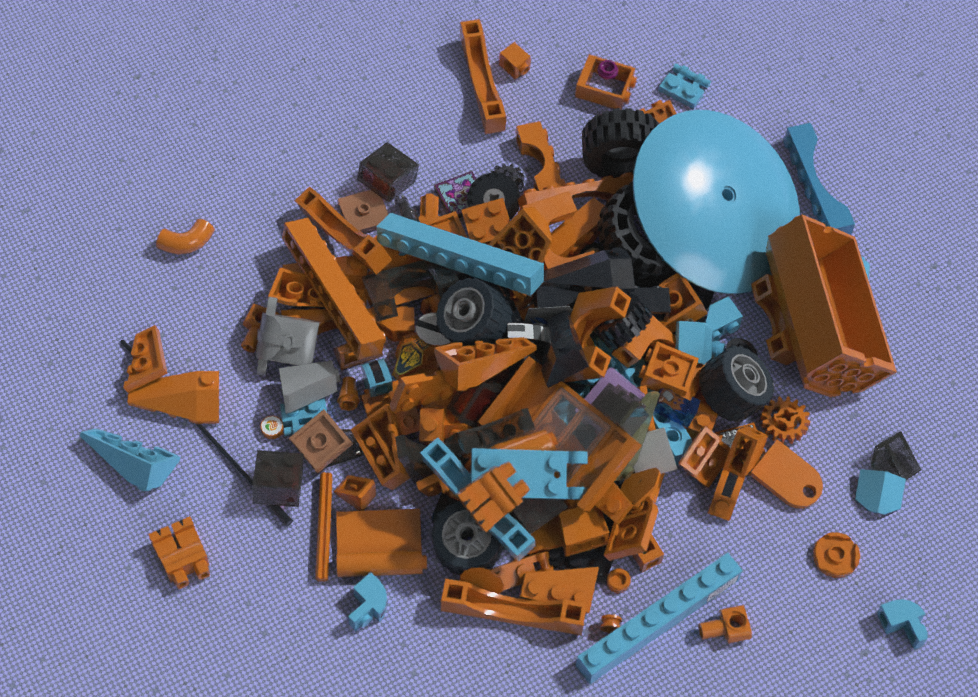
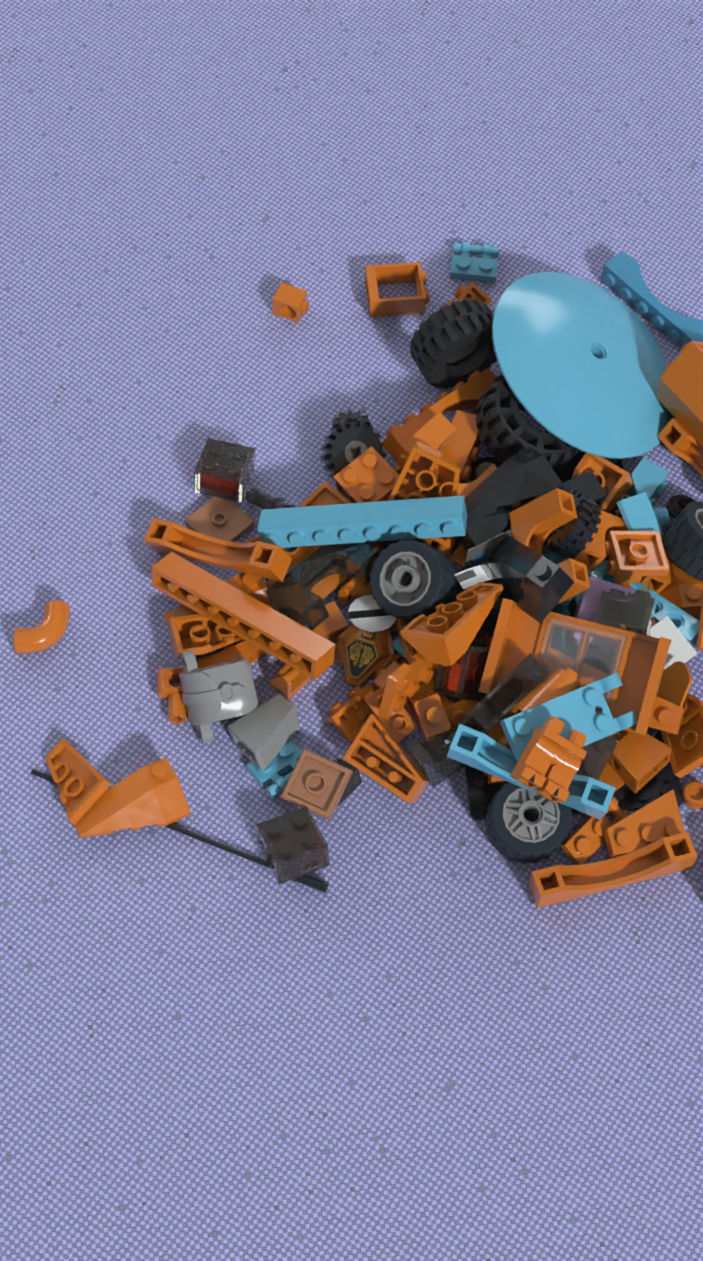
camera: 25 degrees left, 0 degrees up
medium azure wedge [80,428,180,491] -> none
orange hips [148,516,210,590] -> none
tile [260,416,284,439] -> none
orange axle [315,472,333,582] -> none
orange slope [334,475,376,511] -> none
orange door [336,509,427,577] -> none
orange cone [337,376,360,411] -> none
medium azure brick [348,573,388,631] -> none
medium azure brick [361,359,393,398] -> none
orange bracket [416,473,451,498] -> none
orange piece [418,193,440,223] -> none
tile [434,171,476,218] -> none
orange arch [460,19,506,134] -> none
orange sticker [460,568,504,594] -> none
orange arch [515,121,566,191] -> none
magenta plate [597,60,618,80] -> none
clear blue leg [654,388,701,428] -> none

